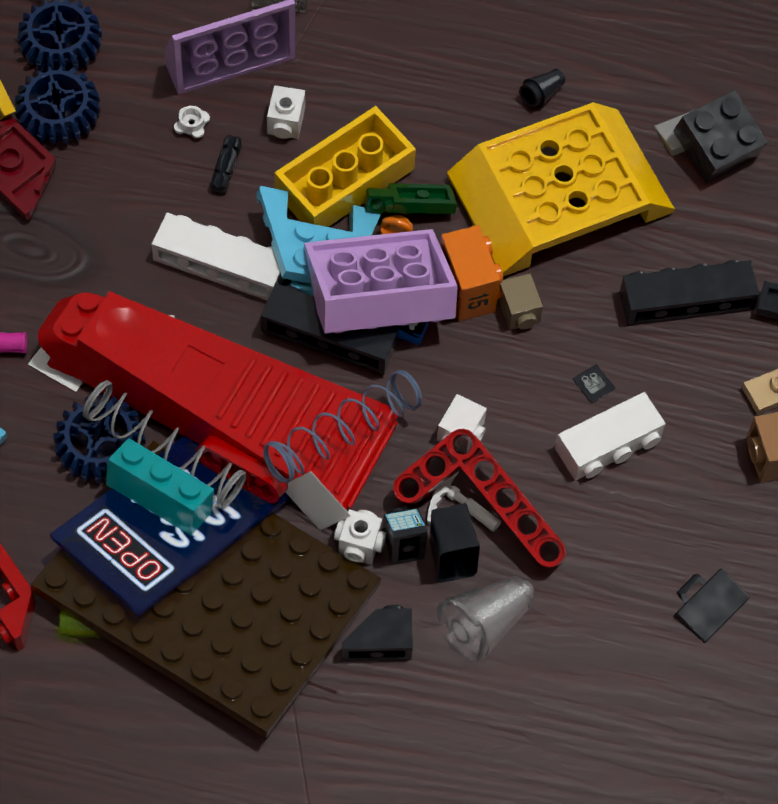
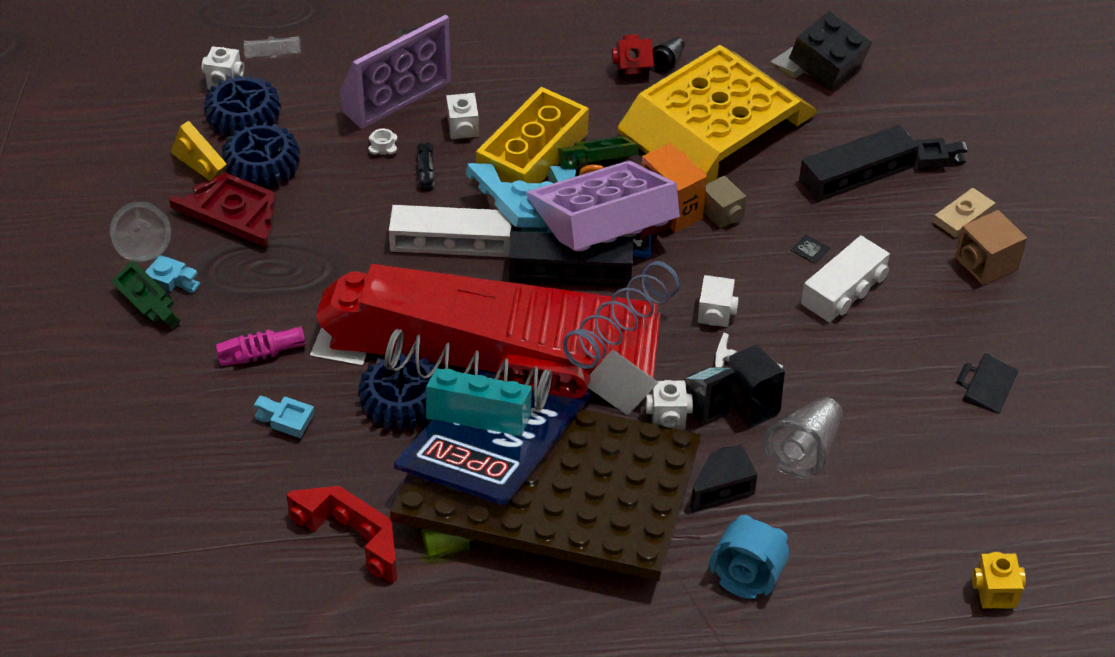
camera: 15 degrees left, 15 degrees down
red beam [393,428,567,568] -> none
none -> red brick [612,34,654,75]
none -> dark azure brick [709,515,789,599]

